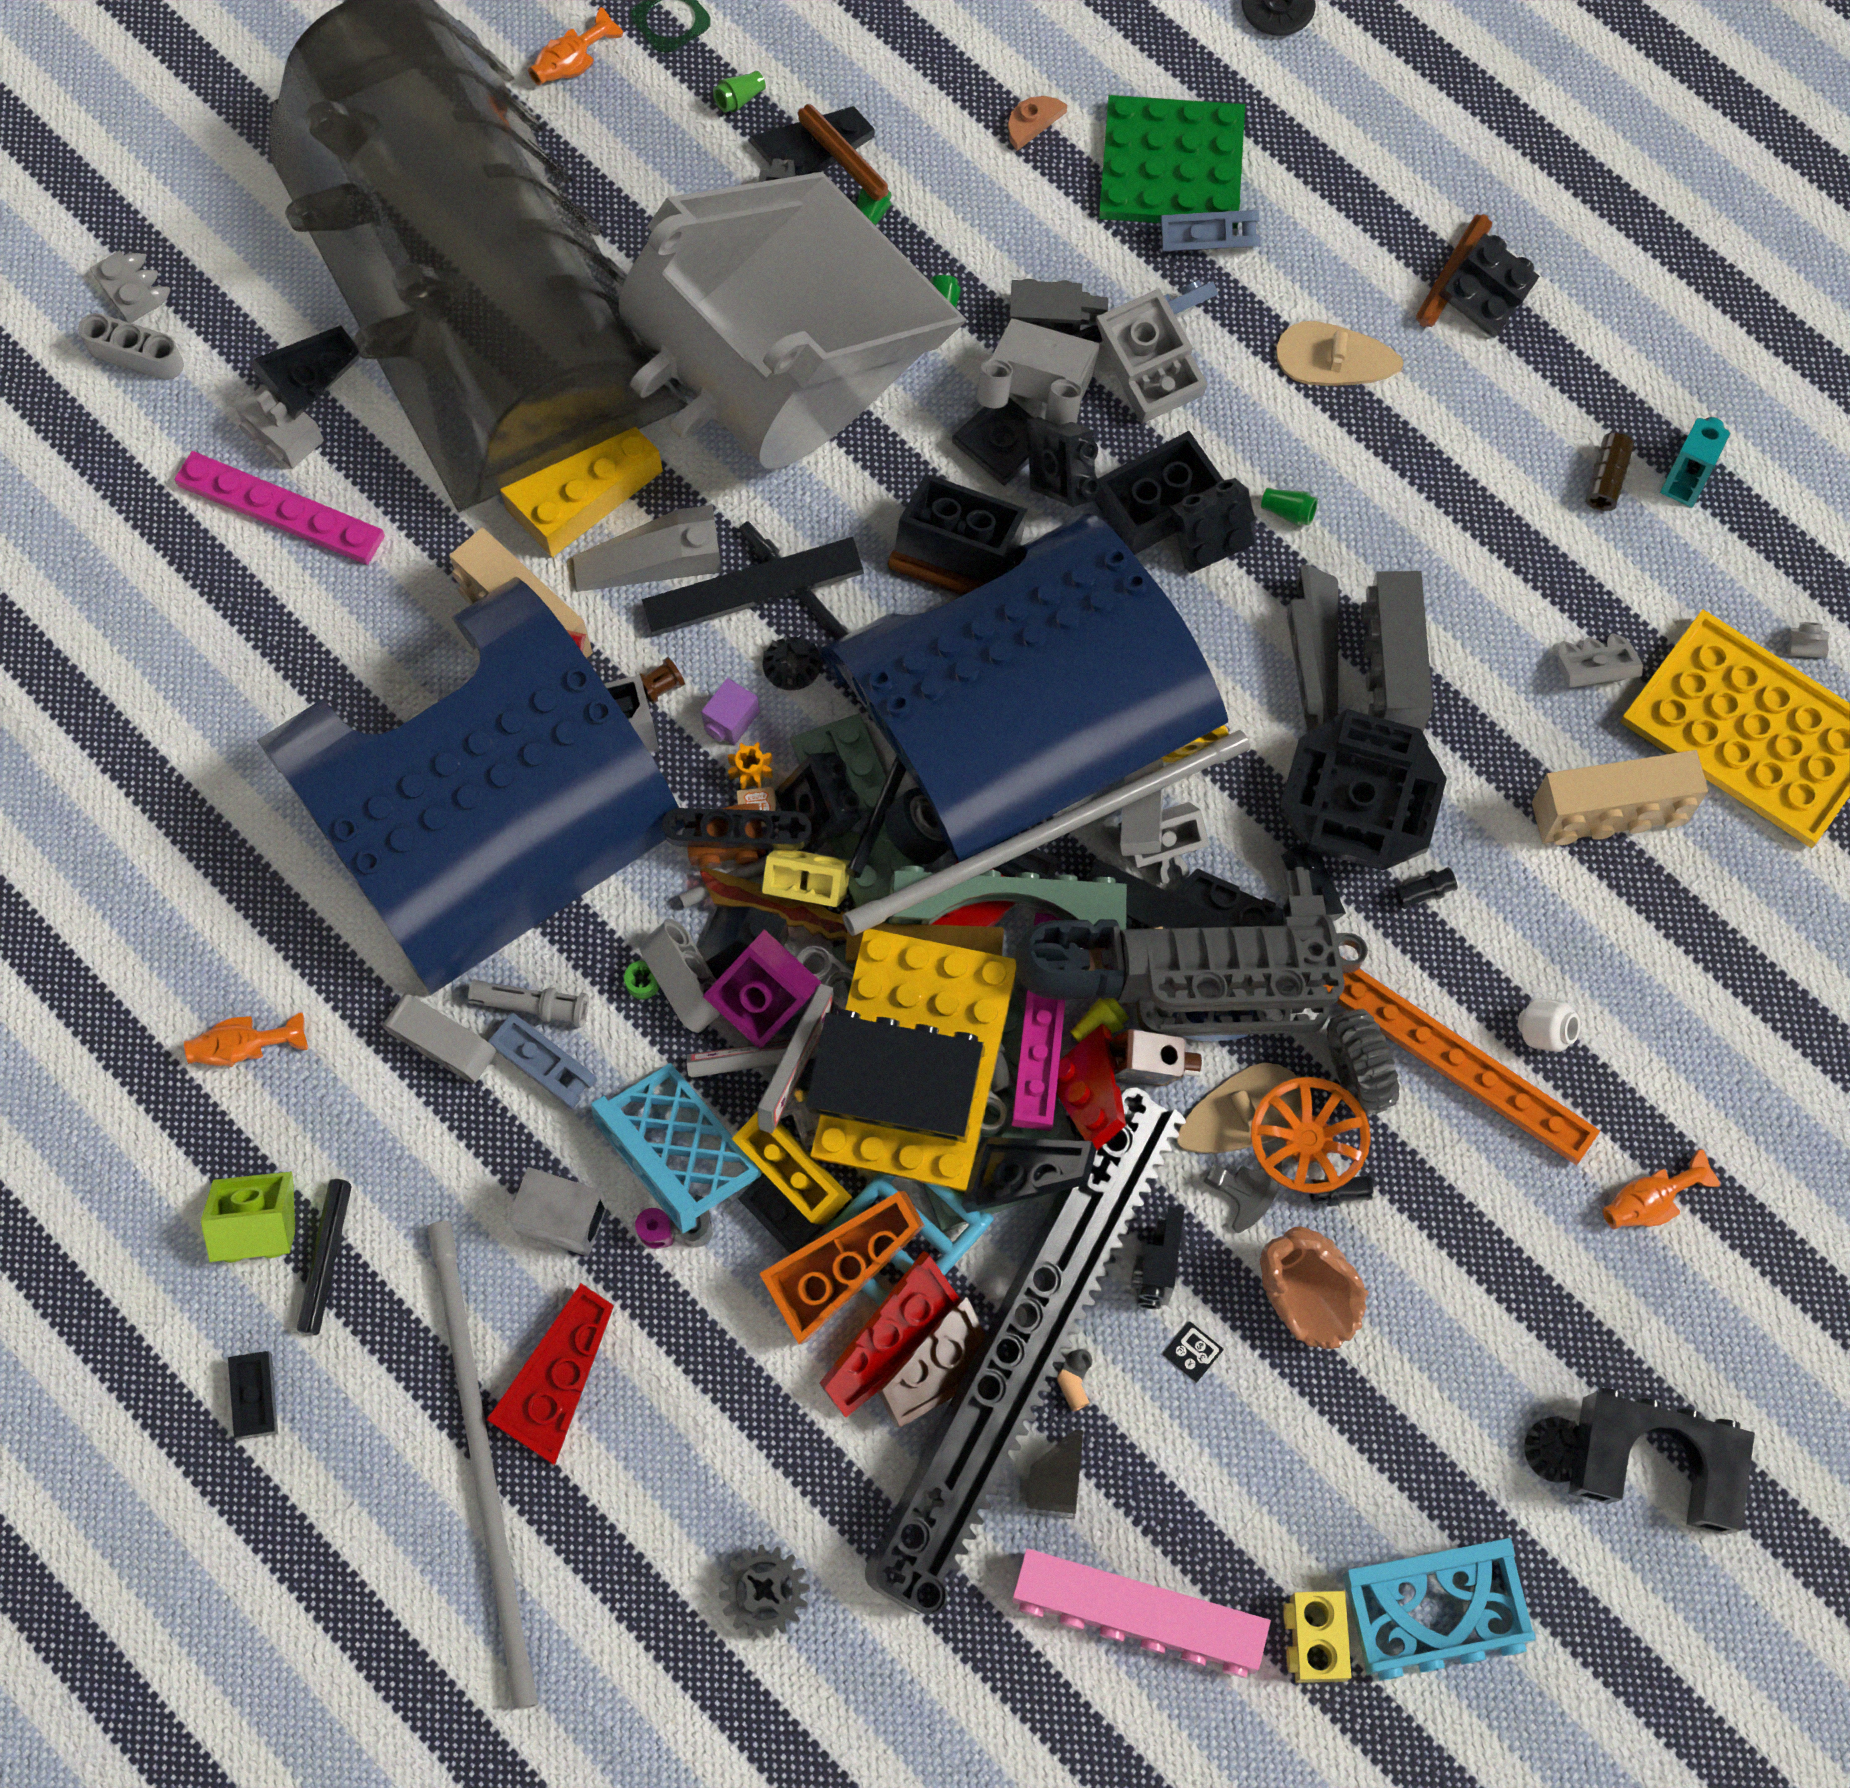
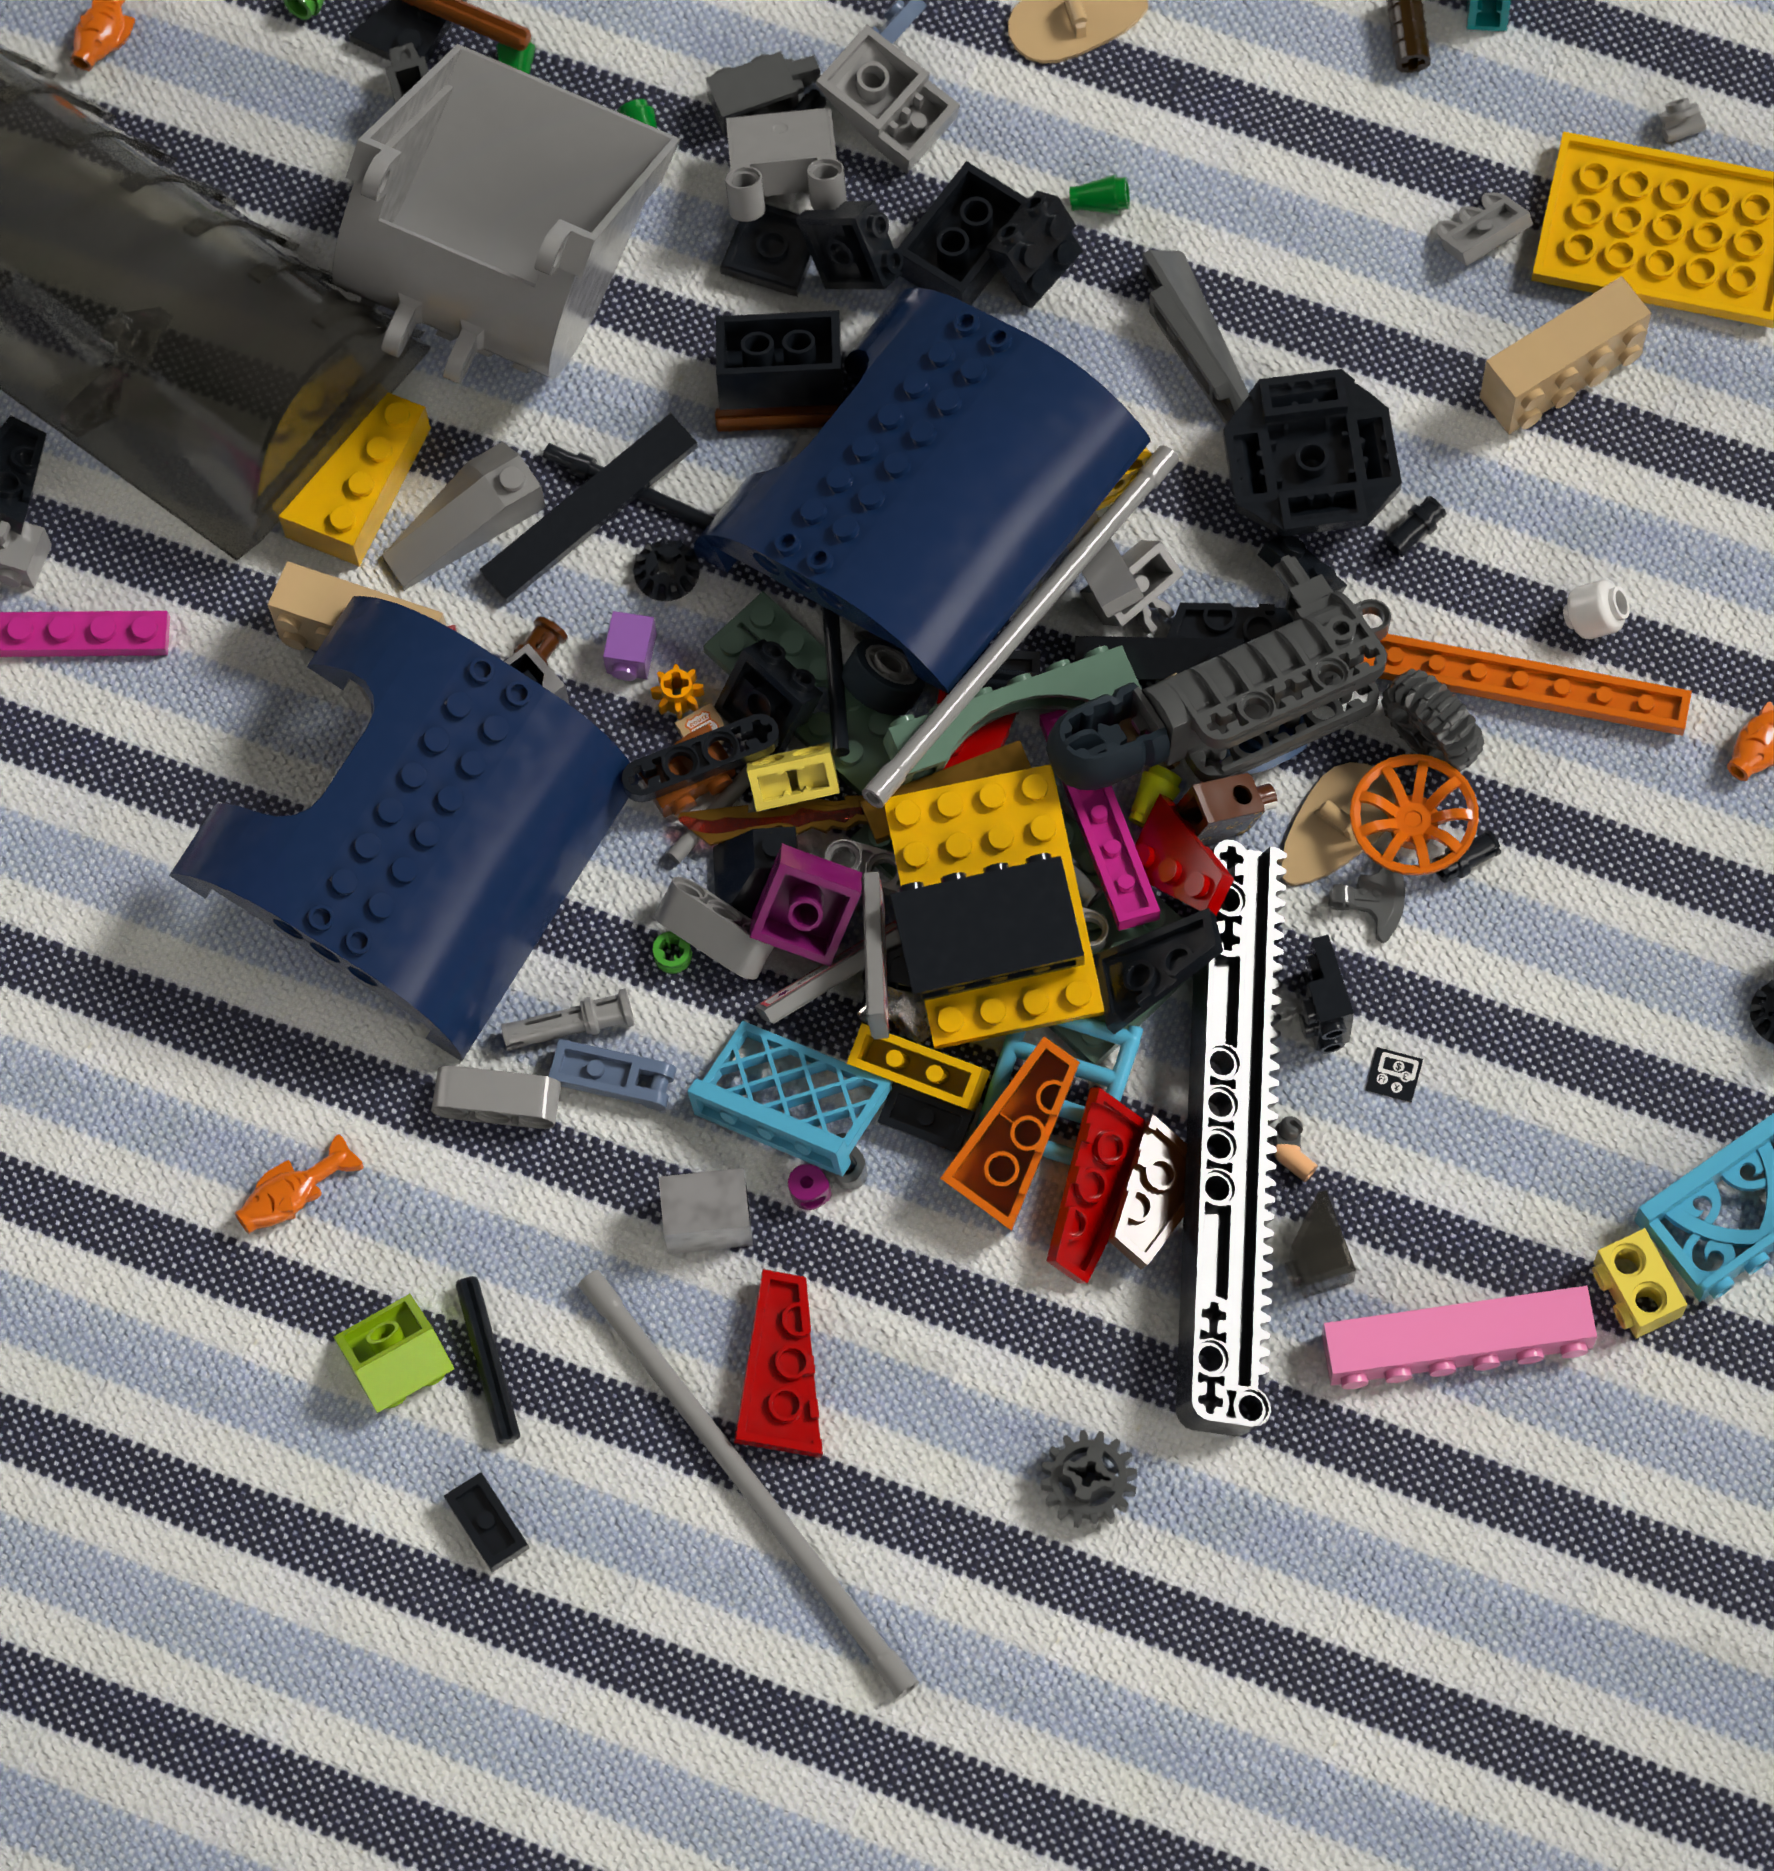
camera: 20 degrees left, 0 degrees up
nougat hair [1260,1226,1369,1349] -> none
dark grey brick [1361,571,1433,732] -> none

